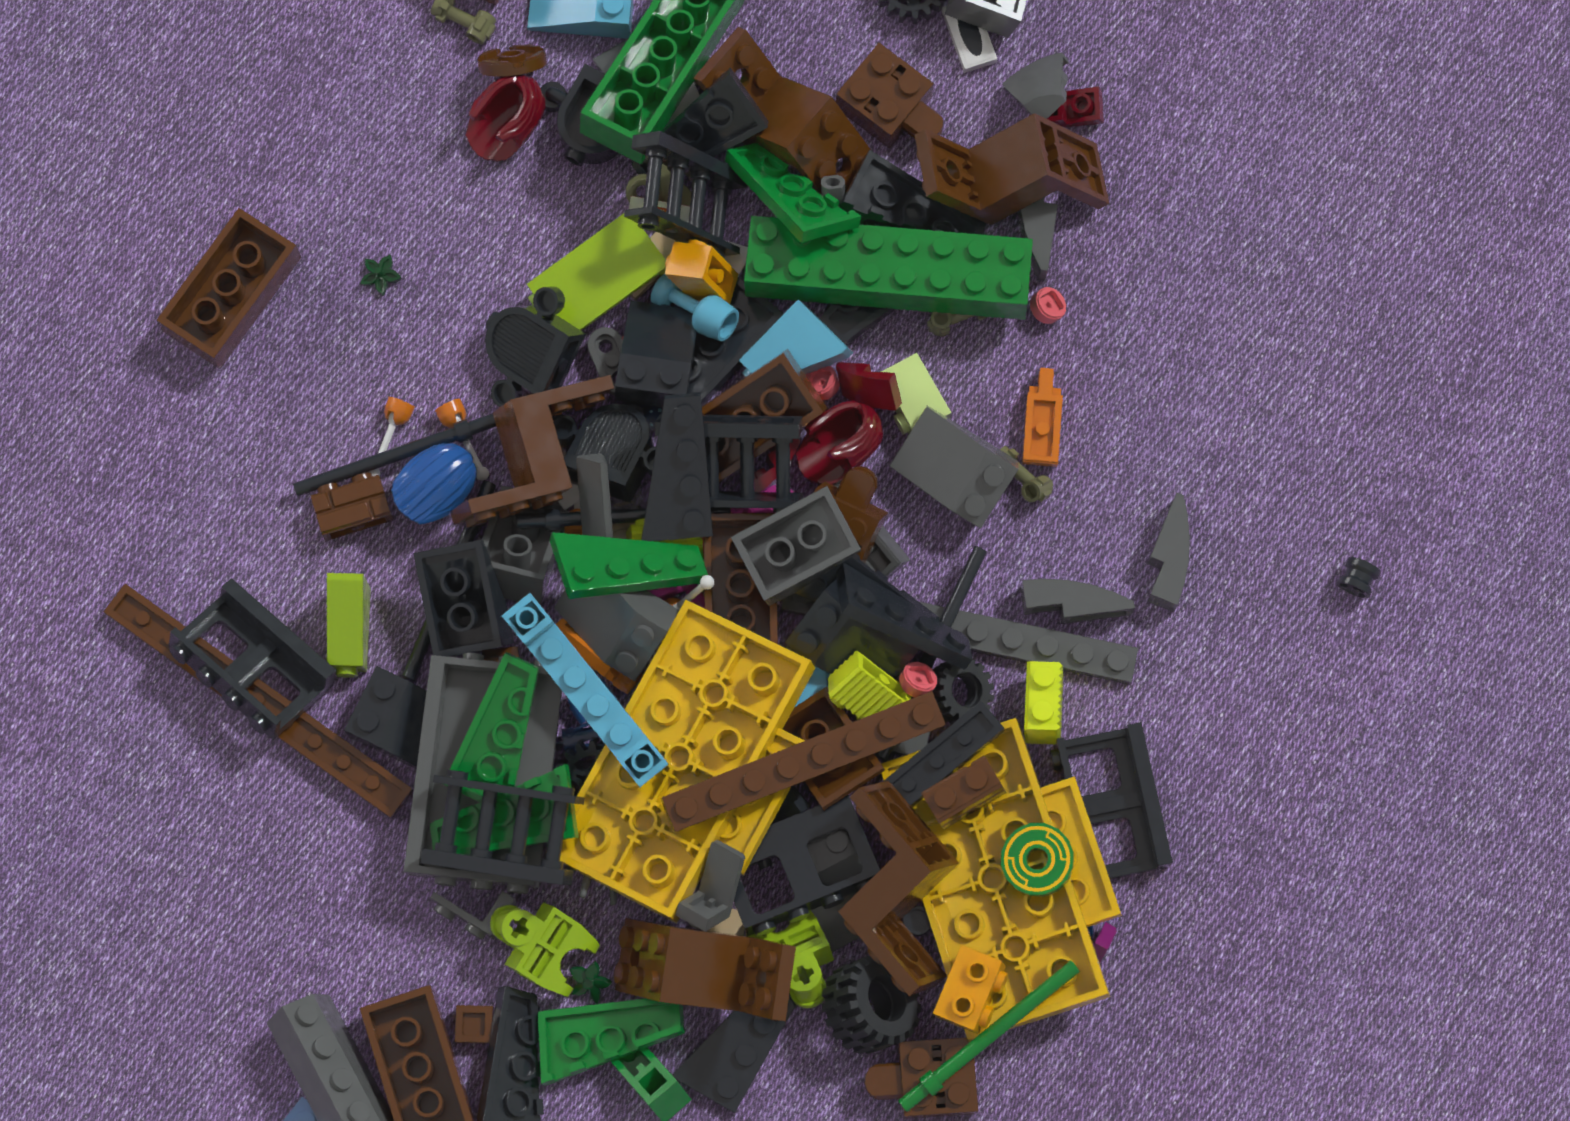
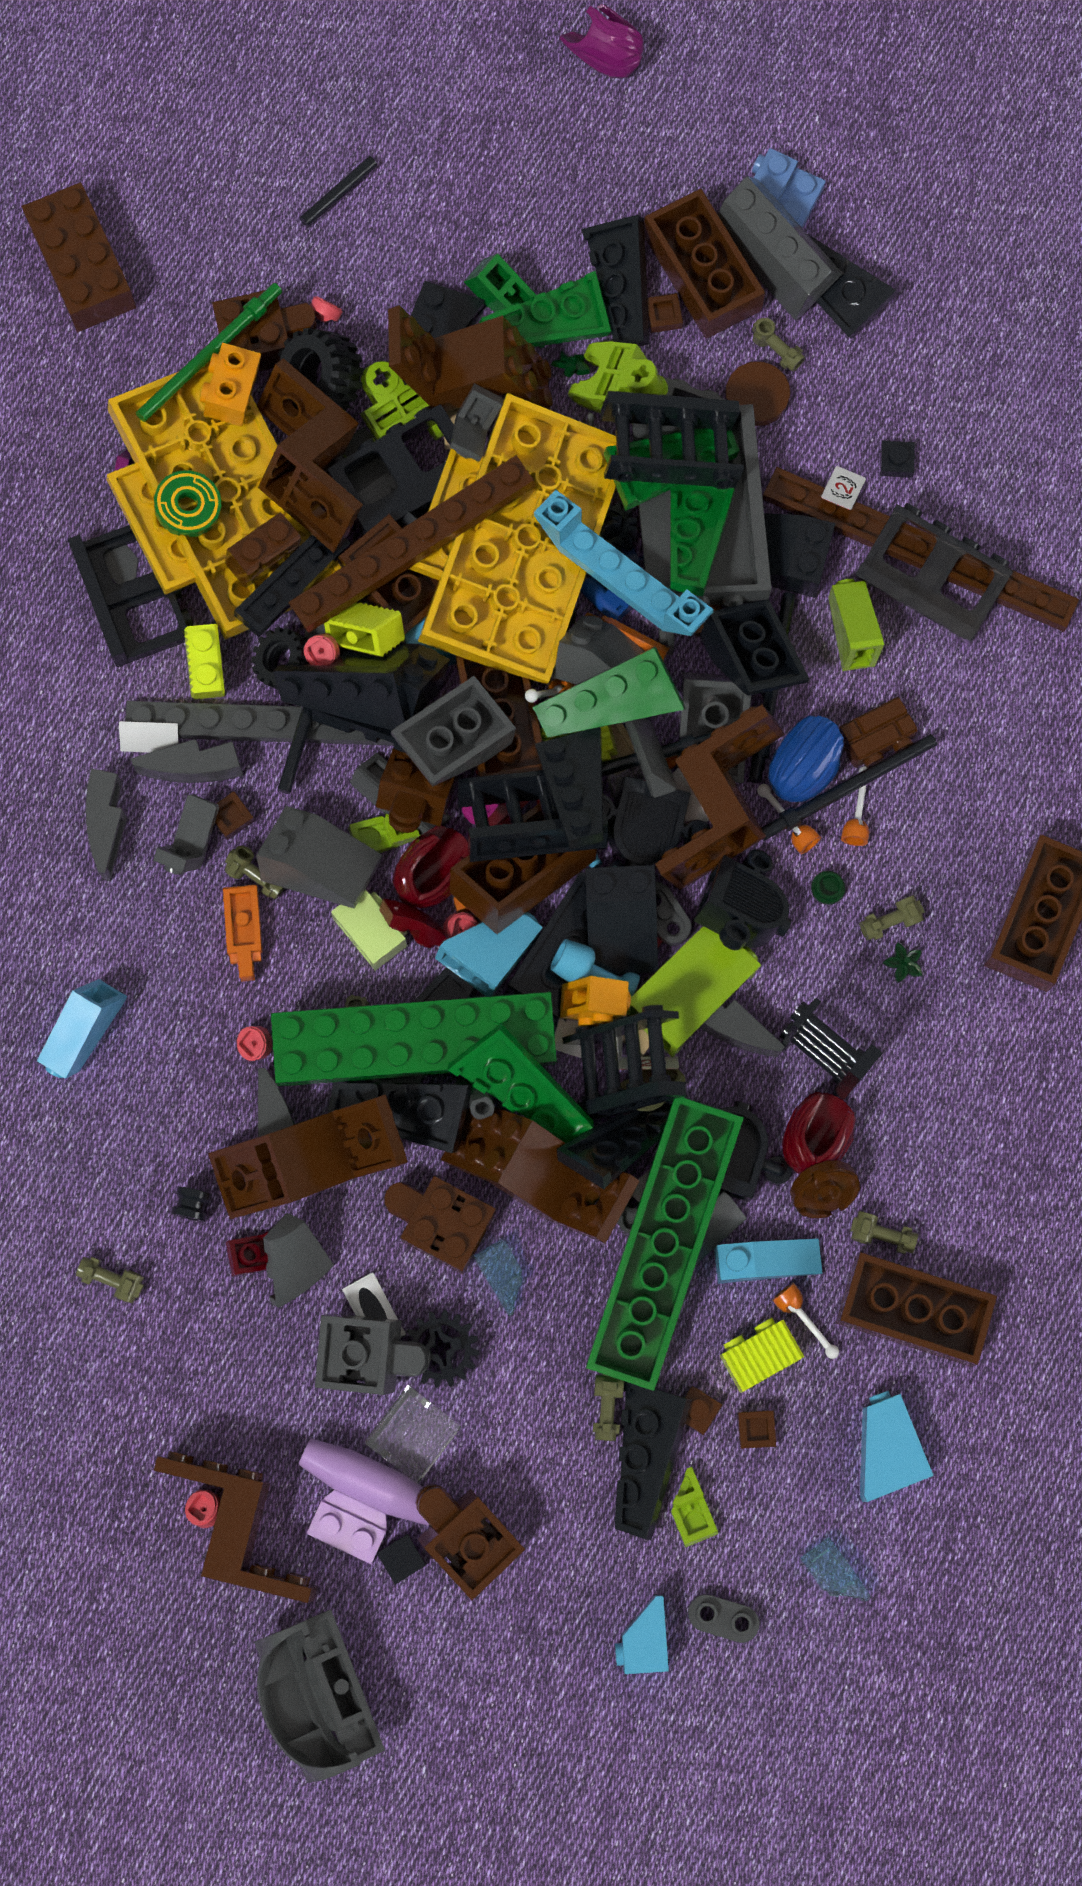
camera: 170 degrees right, 0 degrees up
none -> medium azure slope [37,979,128,1079]
none -> olive bar [76,1257,144,1304]
none -> dark grey sticker [104,545,138,584]
none -> white sticker [119,721,179,753]
none -> dark grey bracket [153,794,219,875]
none -> black wheel [171,1186,212,1222]
none -> reddish brown plate [215,791,255,840]
none -> coral tile [310,296,343,323]
none -> lime slope [348,814,420,853]
none -> clear light blue slope [473,1239,523,1316]
none -> dark grey slope [700,999,785,1057]
none -> reddish brown tile [725,362,790,426]
none -> olive bar [752,318,806,372]
none -> black fence [779,997,883,1101]
none -> black wing [808,234,899,339]
none -> dark green plate [811,871,845,905]
none -> white sticker [821,466,866,510]
none -> olive bar [859,895,925,941]
none -> black plate [880,440,915,478]

